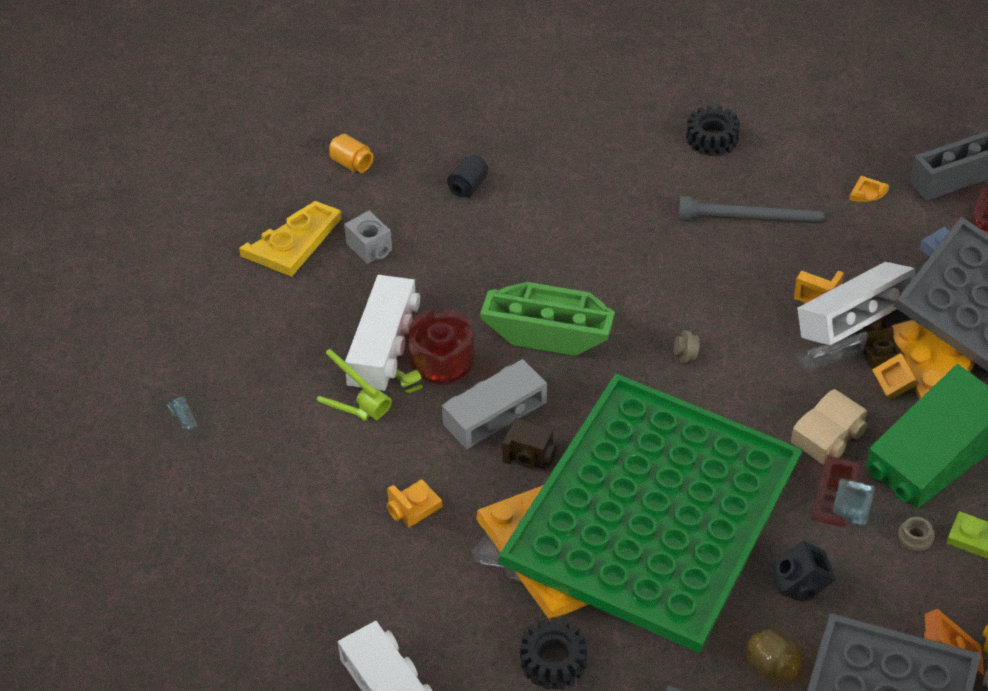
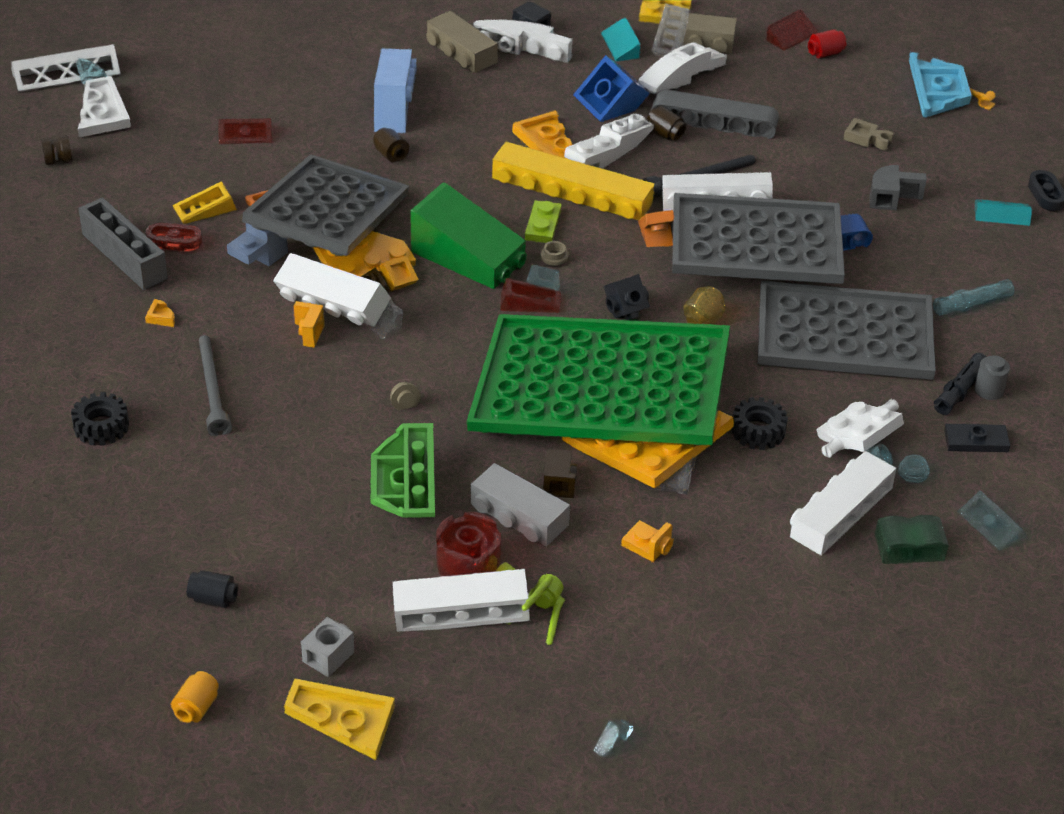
camera: 110 degrees left, 5 degrees down
tan brick [791,389,868,465] -> none

